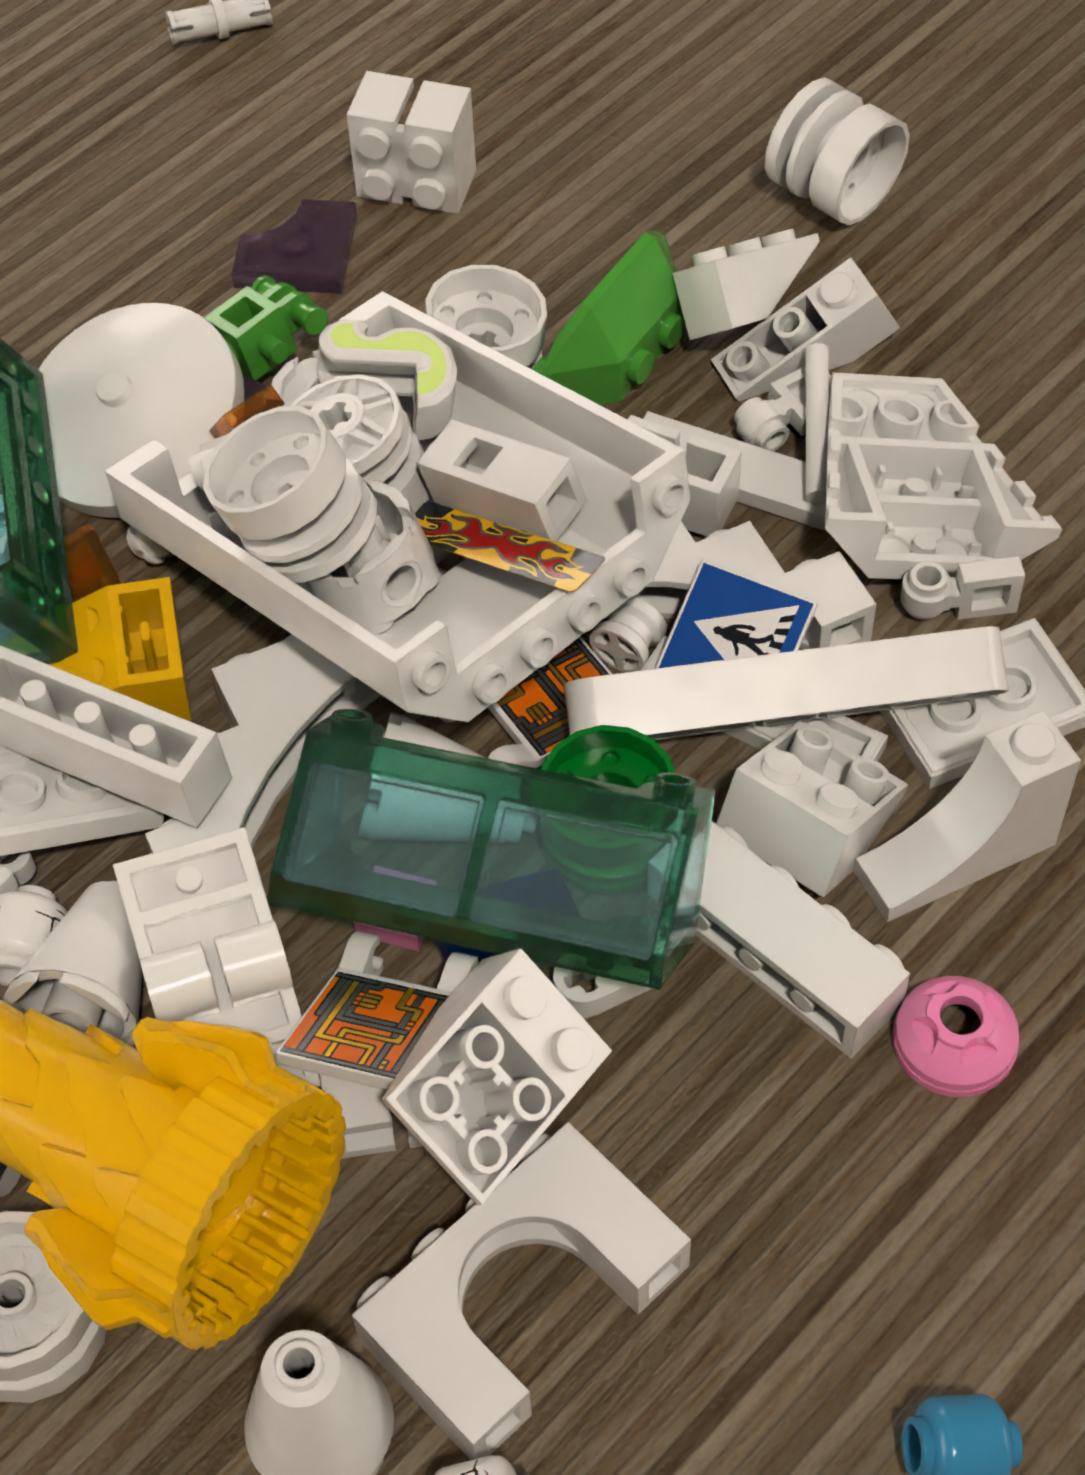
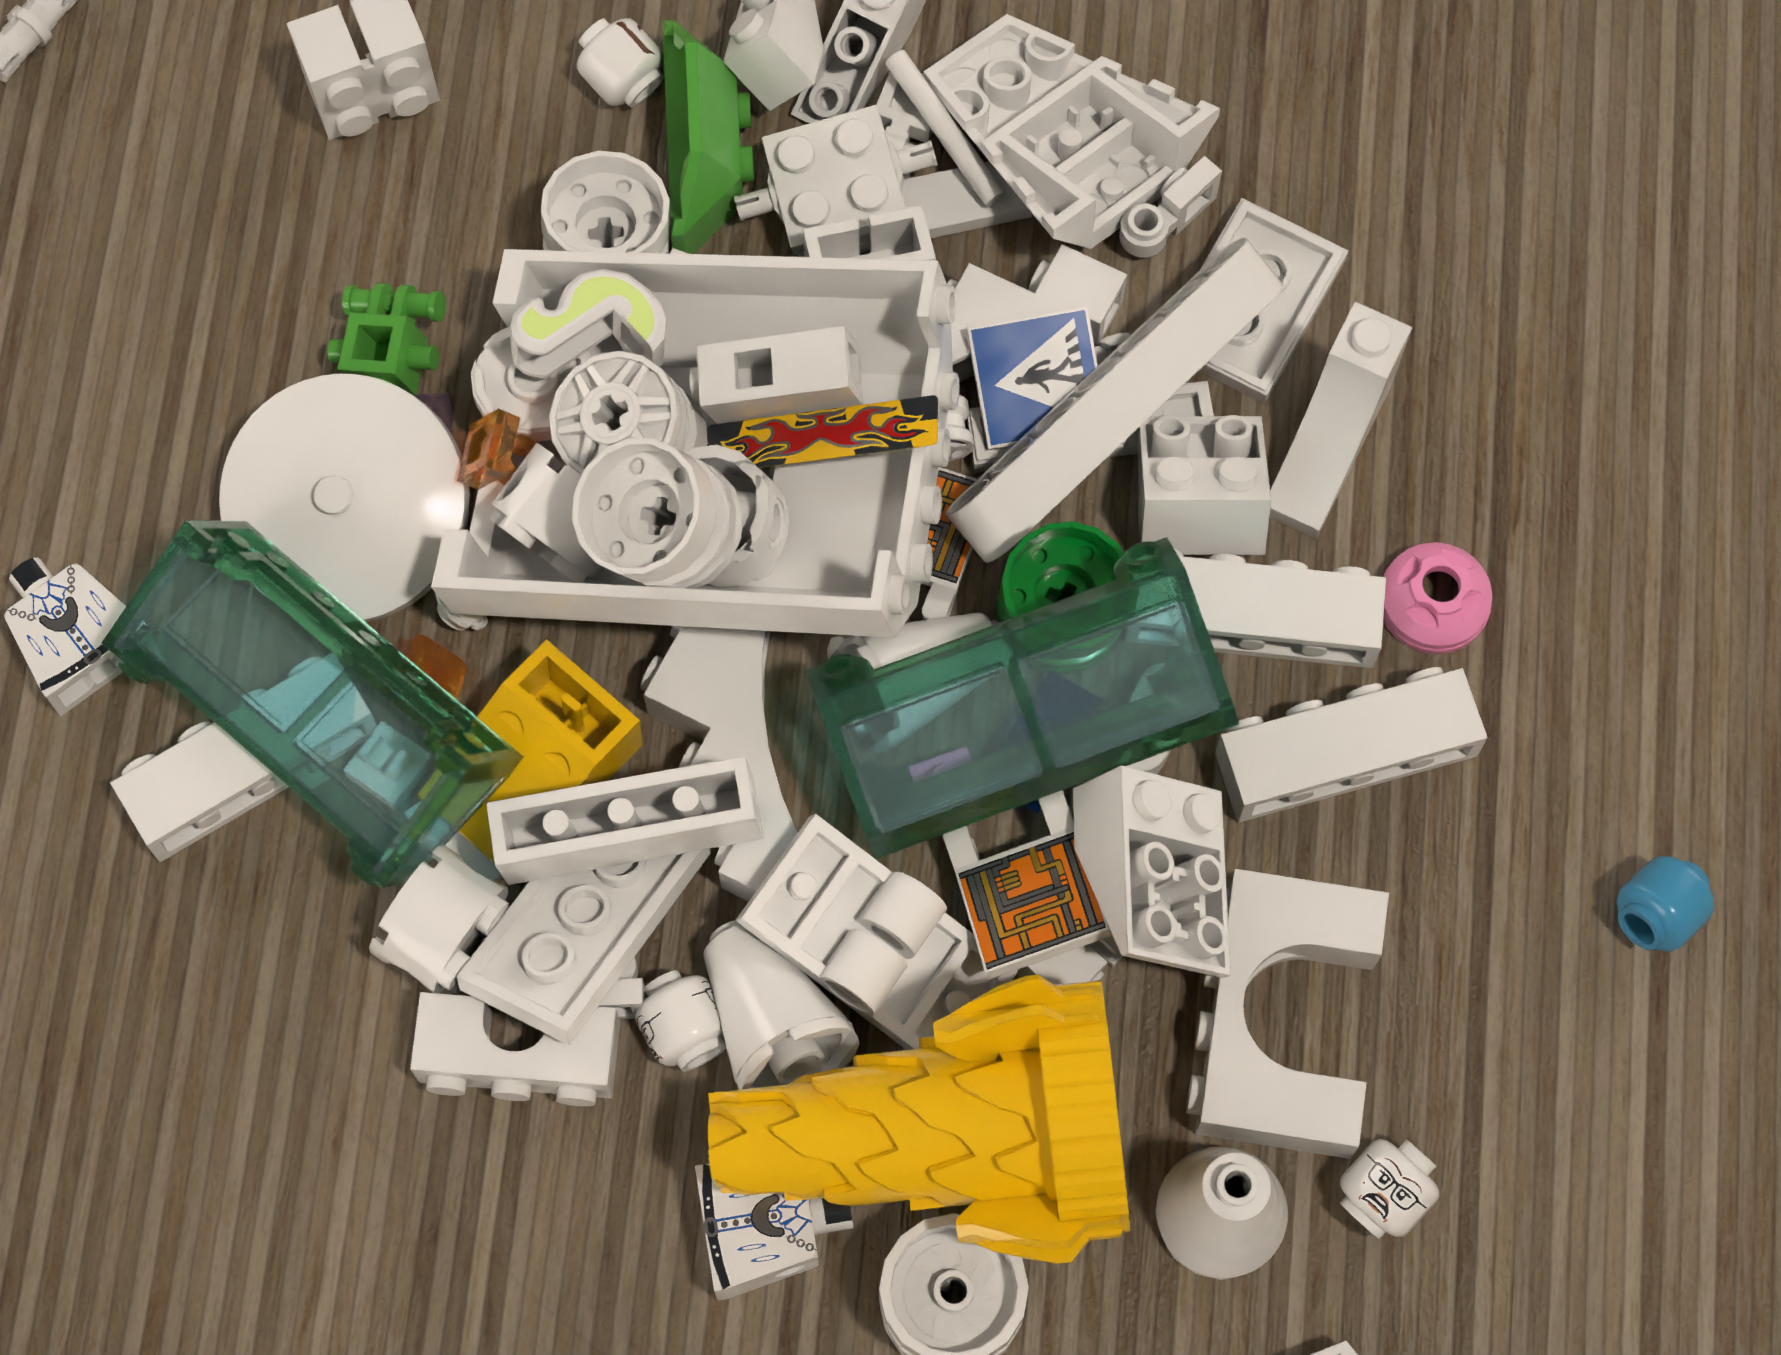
camera: 40 degrees left, 15 degrees up
tile [231,199,358,294] -> none
none -> white head [577,18,665,108]
none -> white plate [734,104,938,255]
none -> white brick [1215,667,1488,823]

